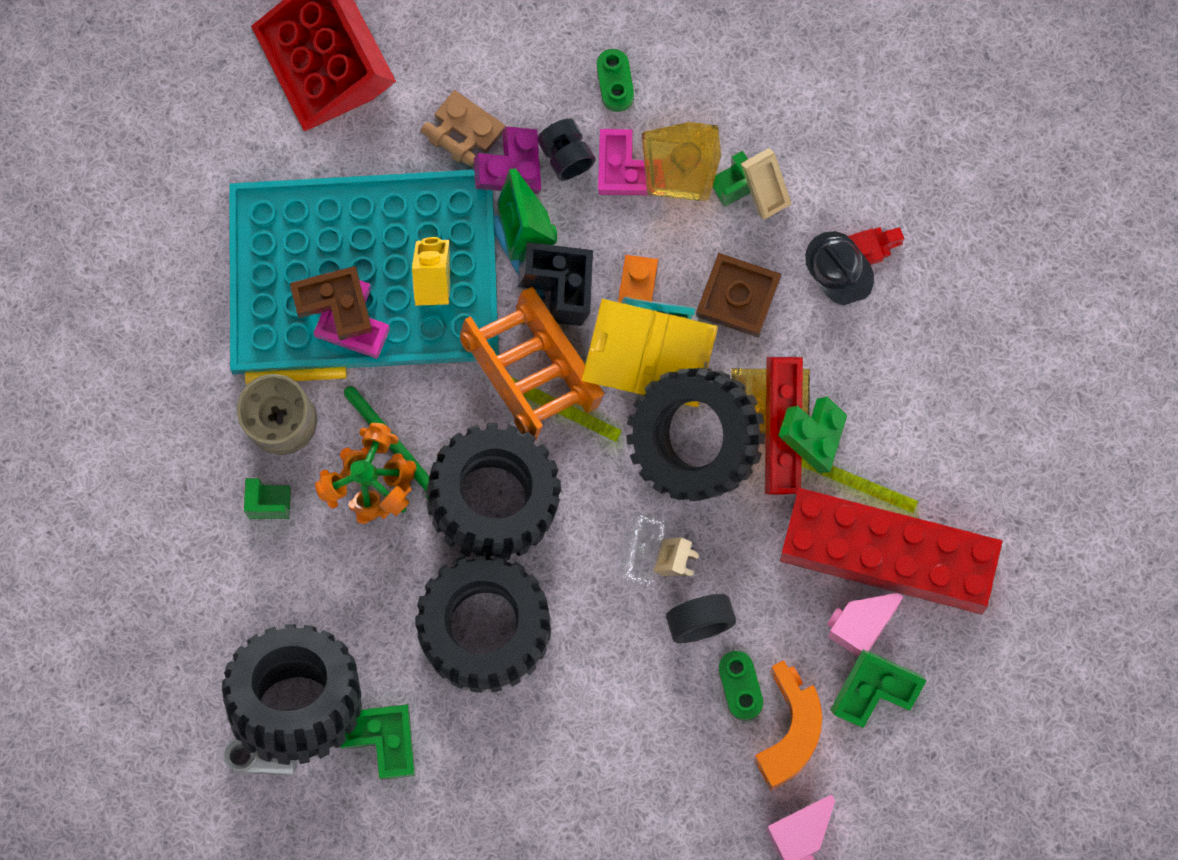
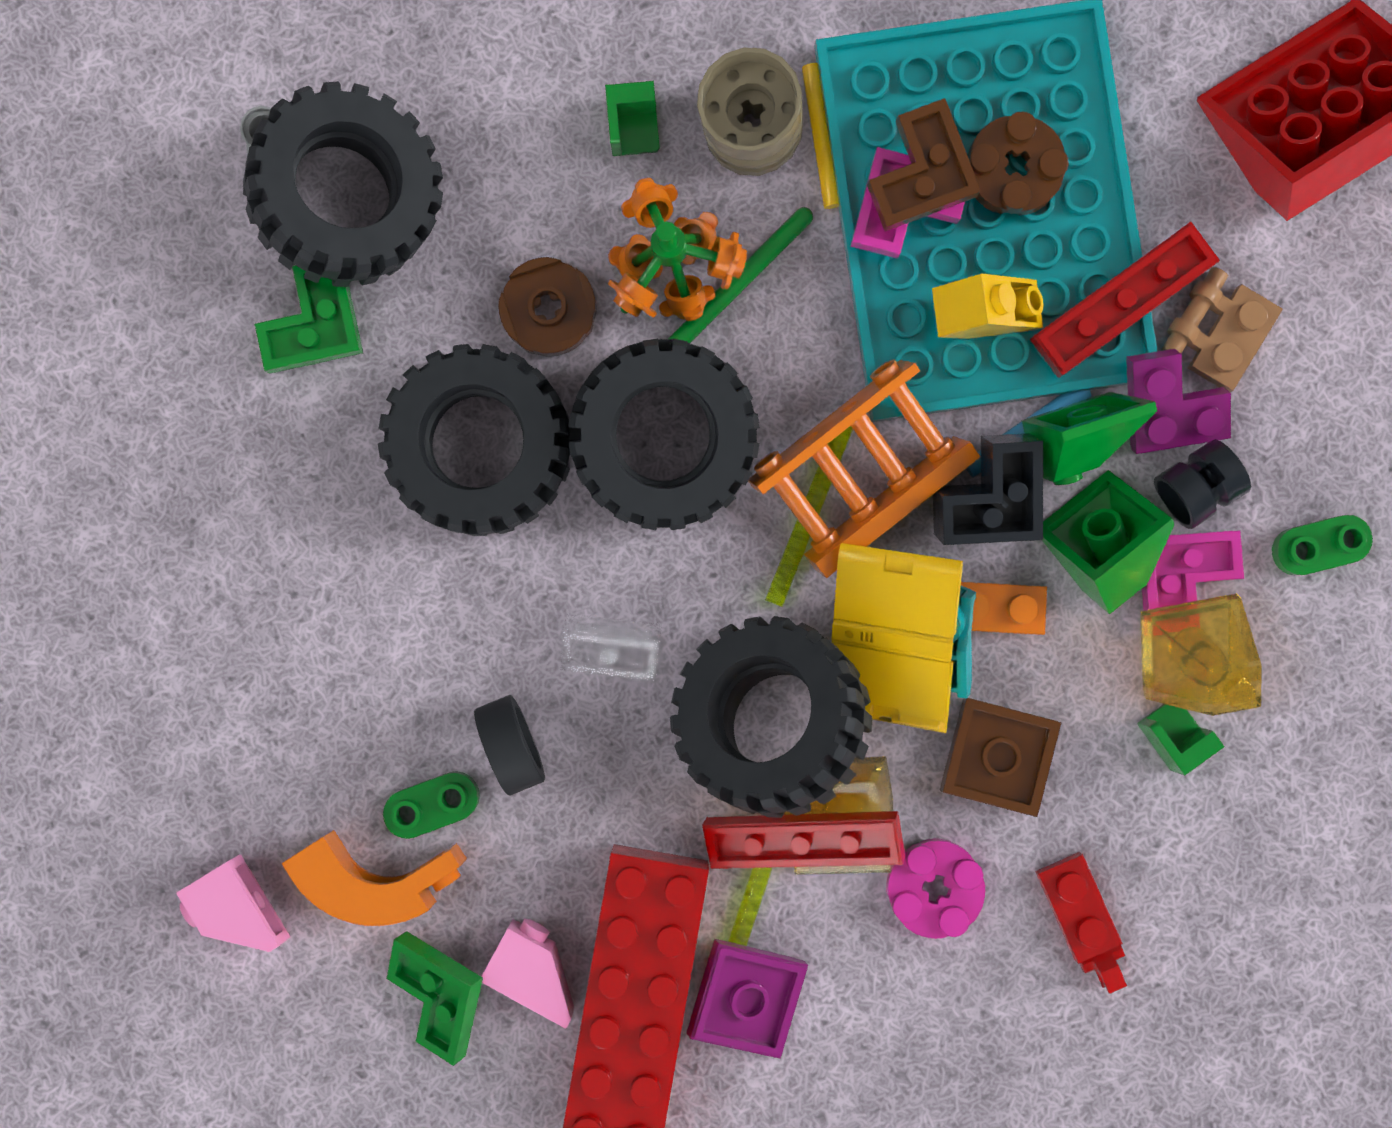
camera: 80 degrees right, 15 degrees up
tan tile [654,537,699,576] -> none
tan tile [741,148,792,220] -> none
green plate [779,396,847,473] -> none
black piece [805,231,874,305] -> none
none -> reddish brown plate [498,257,597,357]
none -> magenta tile [686,938,808,1059]
none -> dark pink plate [886,838,985,939]
none -> reddish brown plate [968,111,1069,216]
none -> red tile [1030,222,1220,378]
none -> green slope [1042,470,1175,614]

